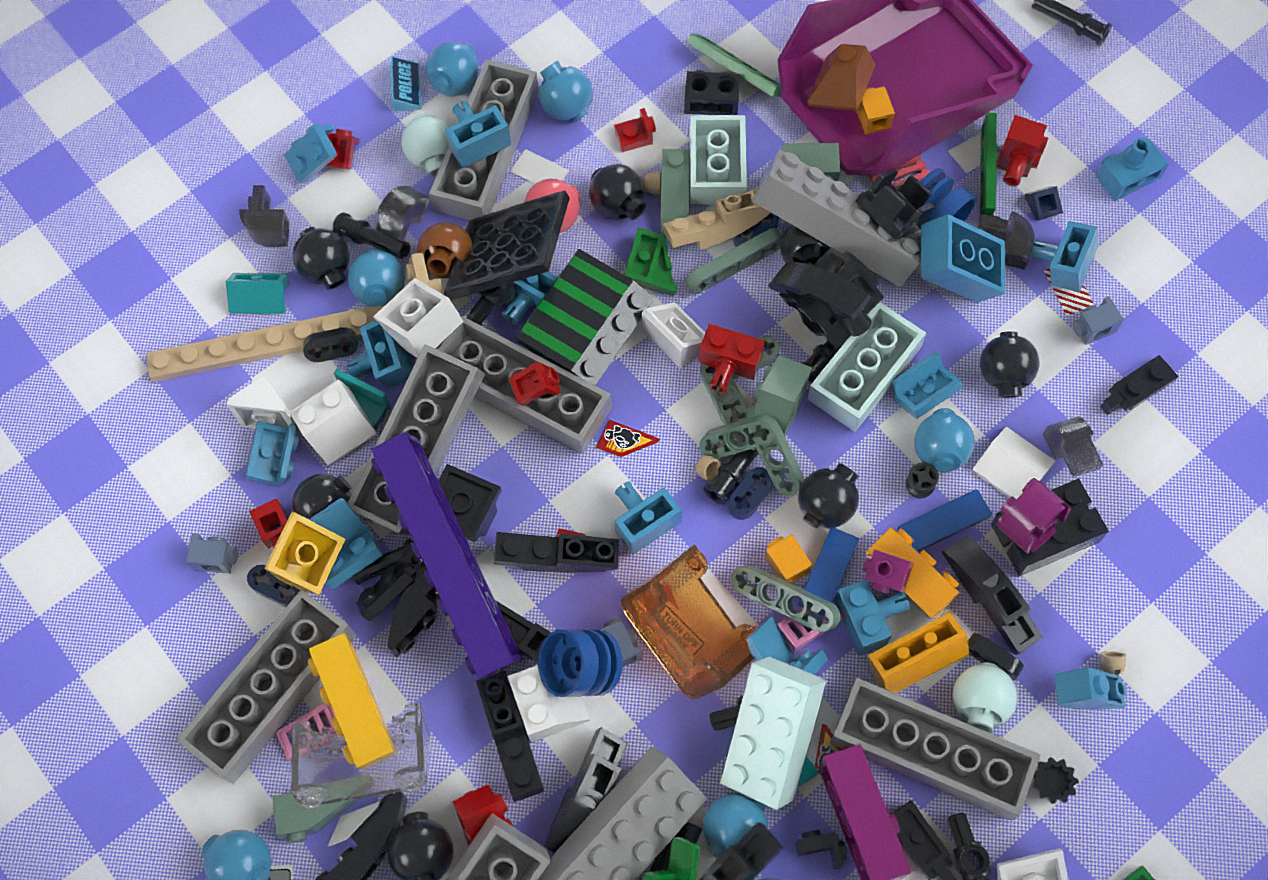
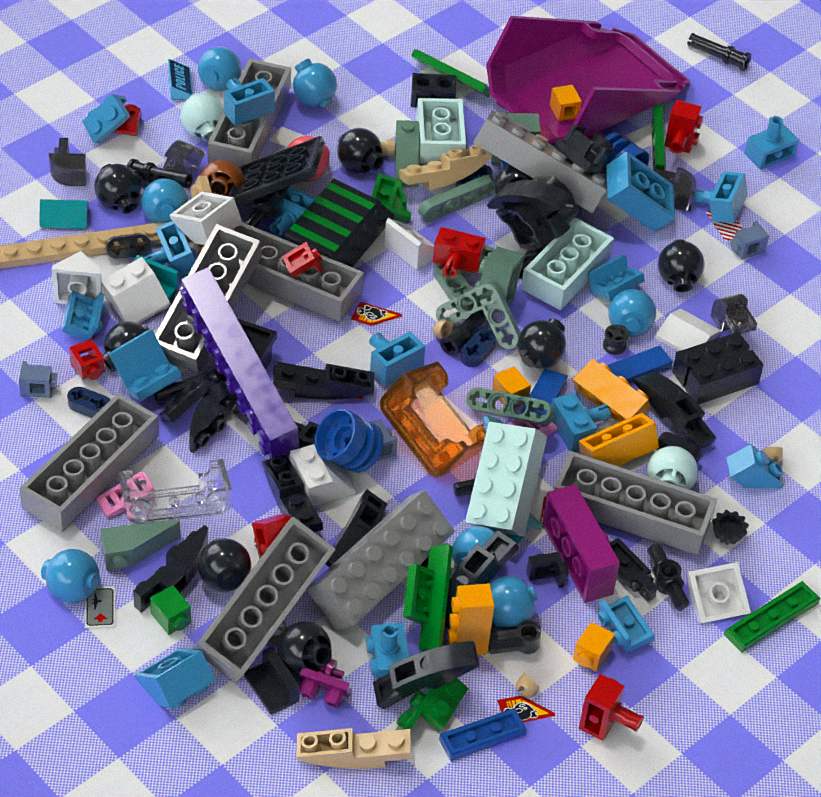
camera: 10 degrees left, 20 degrees down
yellow slope [264,512,345,595] -> none
yellow brick [307,633,398,770] -> none
white sticker [327,801,380,847] -> none
red bracket [614,108,656,153] -> none
dark orange slope [807,44,876,111] -> none
magenta brick [862,549,914,593] -> none
magenta brick [996,478,1071,554] -> none
dark blue slope [1025,186,1063,221] -> none
black hinge [1100,355,1179,415] -> none

